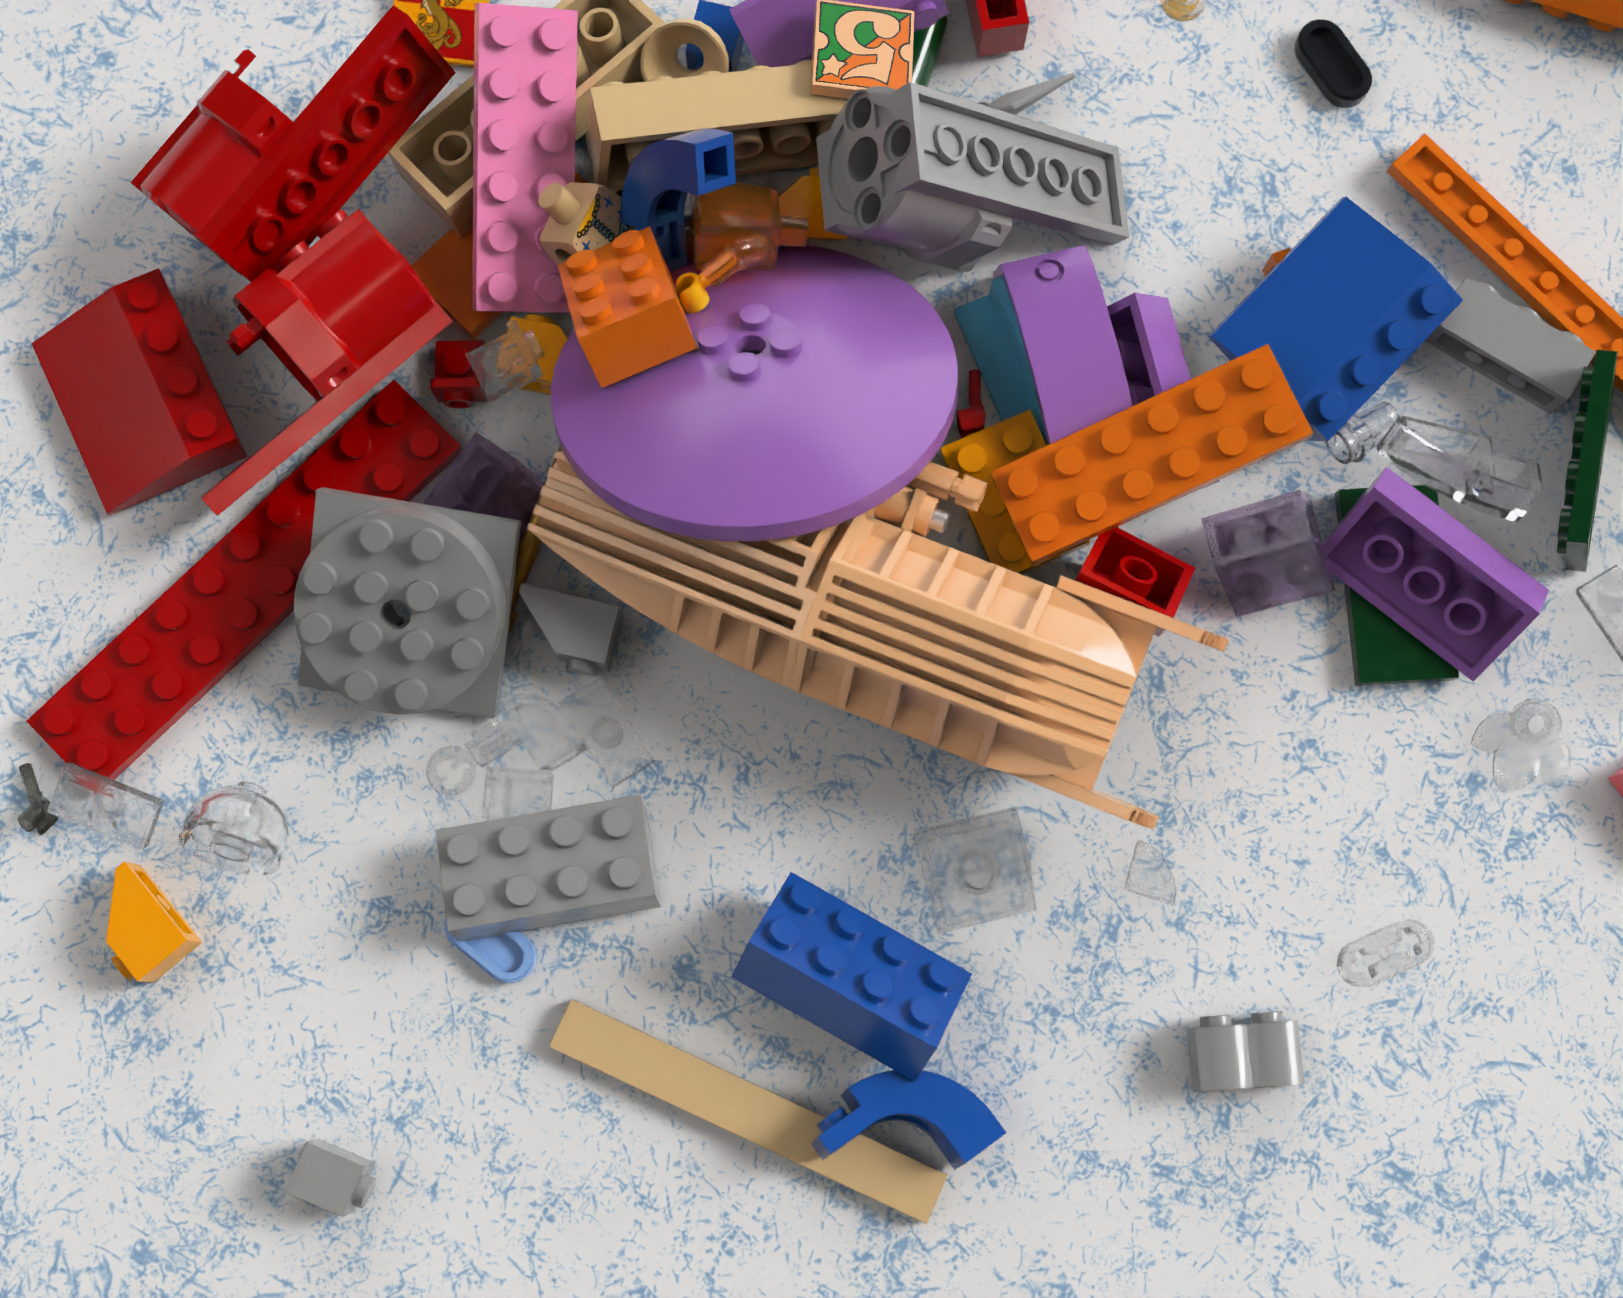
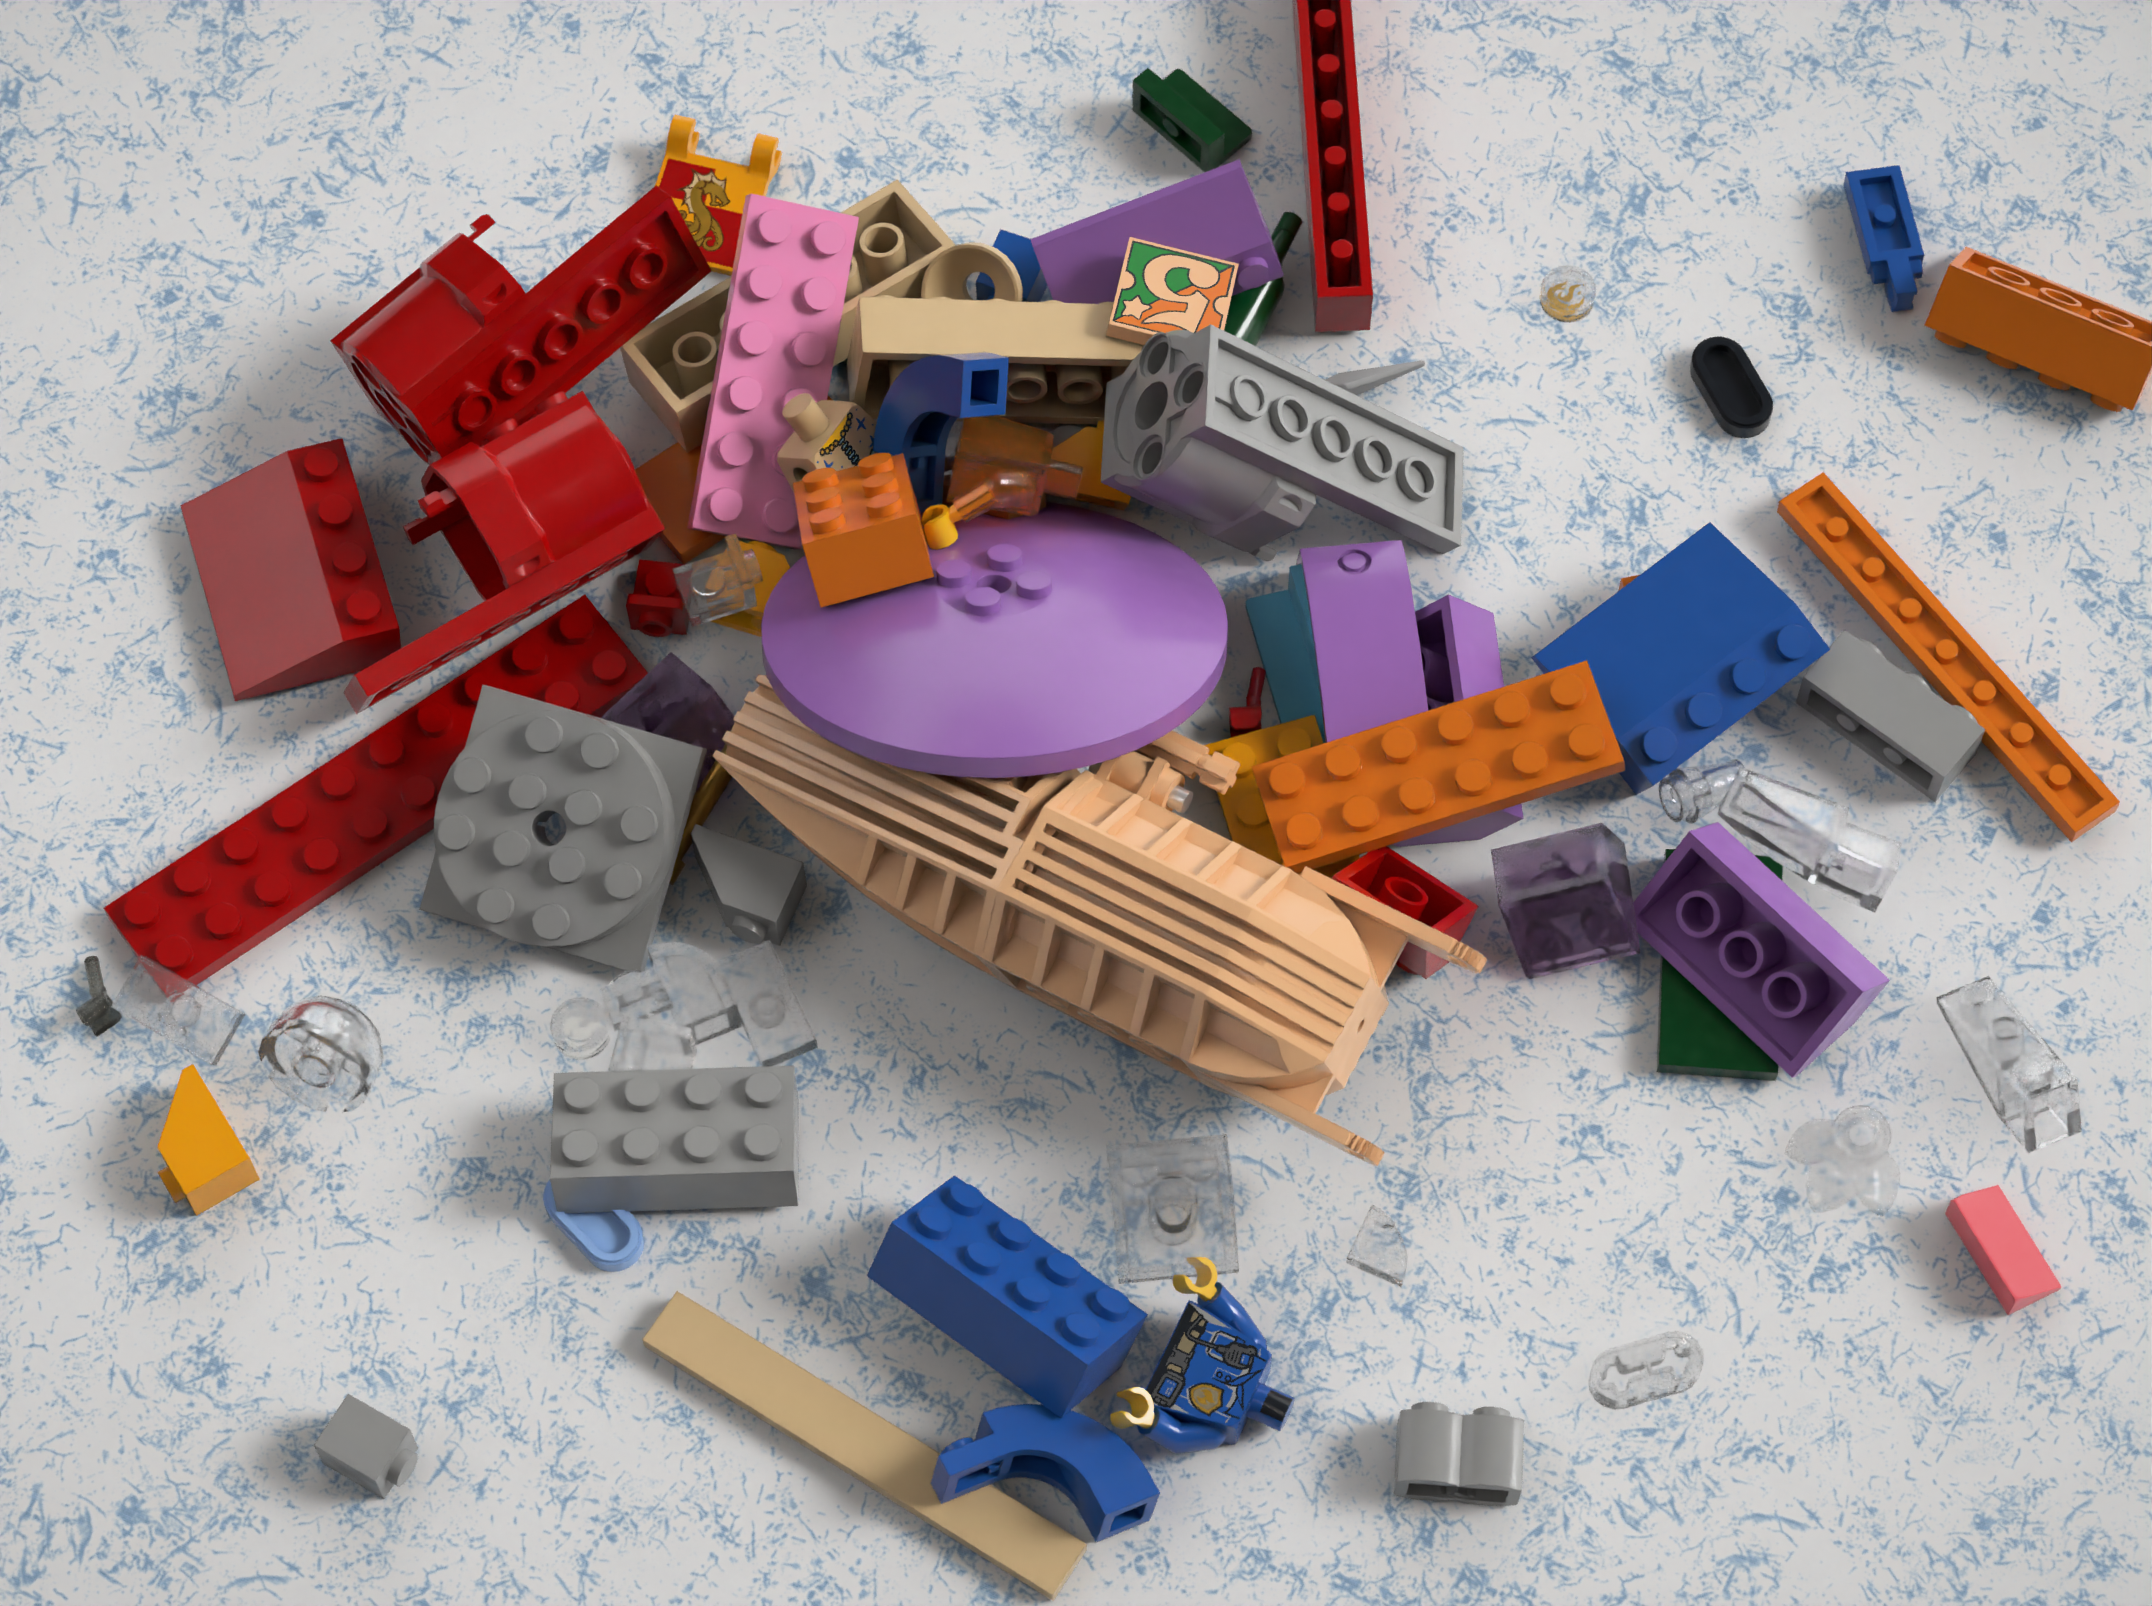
camera: 10 degrees right, 15 degrees down
dark green plate [1557,350,1618,572] -> none
none -> torso [1110,1257,1295,1454]

